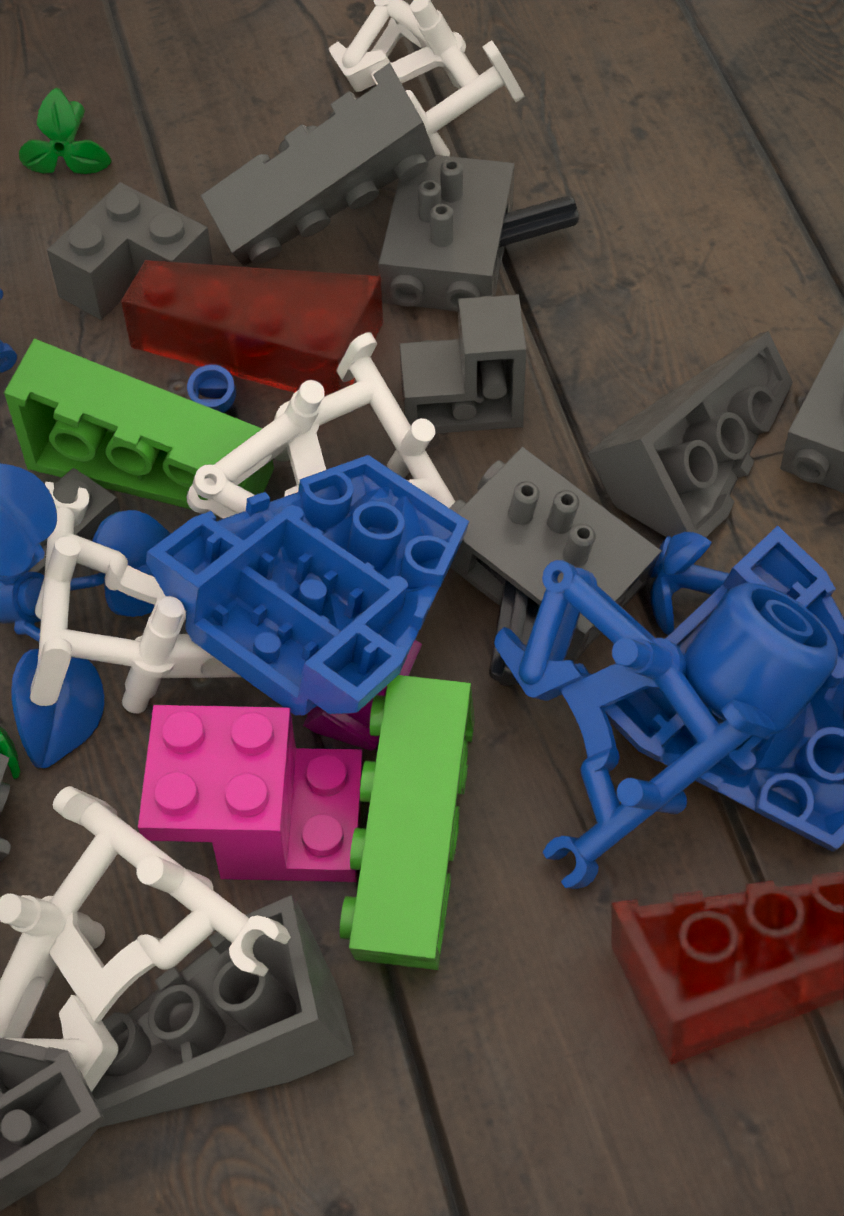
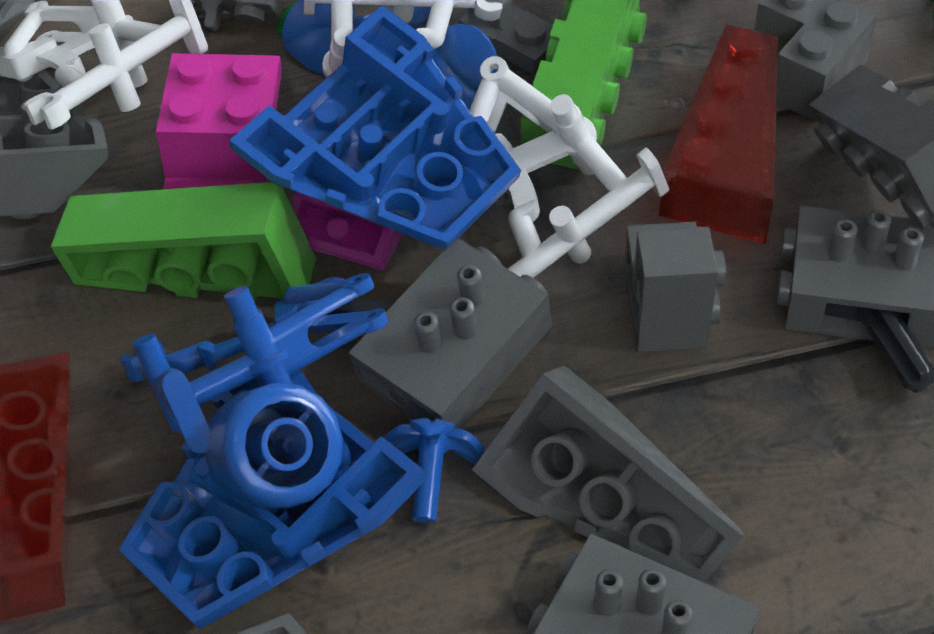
camera: 90 degrees right, 5 degrees down
blue hinge [187,365,236,414] -> none

